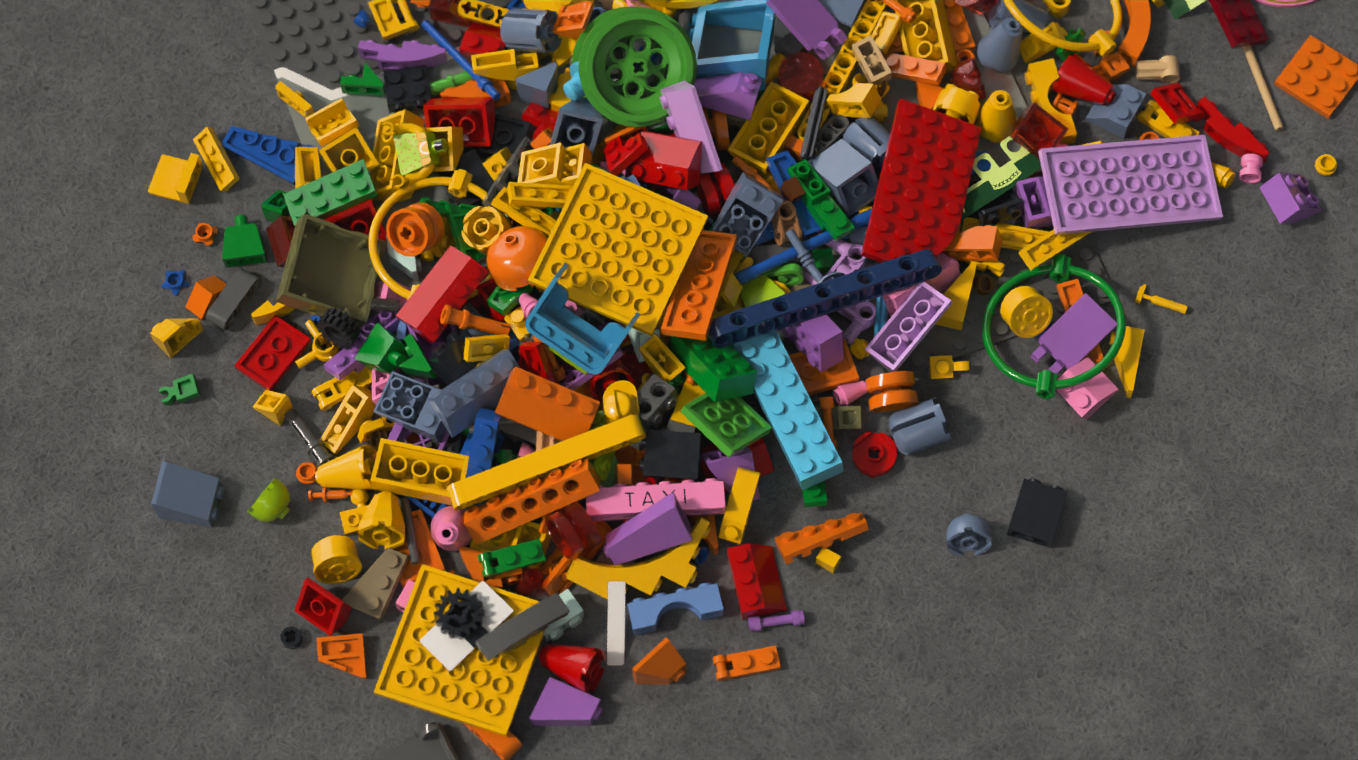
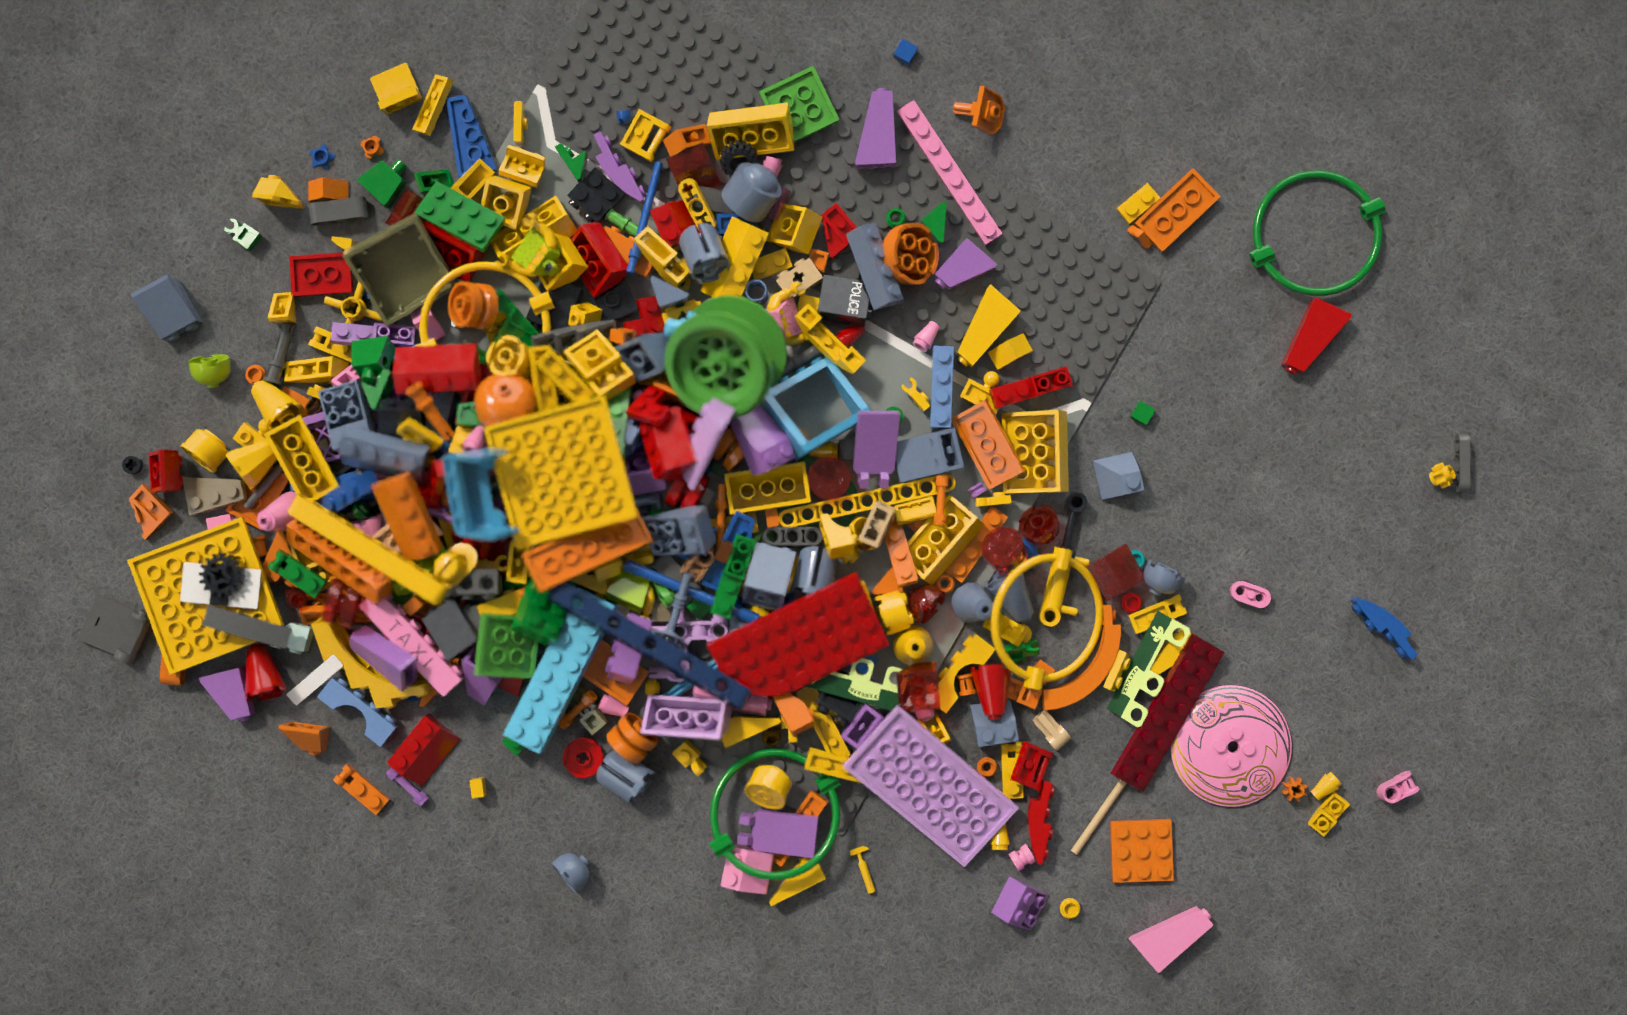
camera: 50 degrees right, 20 degrees up
orange piece [308,487,353,502] -> none
black tyre [317,308,361,349] -> none
clear smoke pin [371,296,400,314] -> none
orange slope [552,1,595,39] -> none
yellow slope [718,467,760,544] -> none
orange wing [774,512,869,565] -> none
black axle [800,86,828,161] -> none
black panel [1007,478,1068,548] -> none

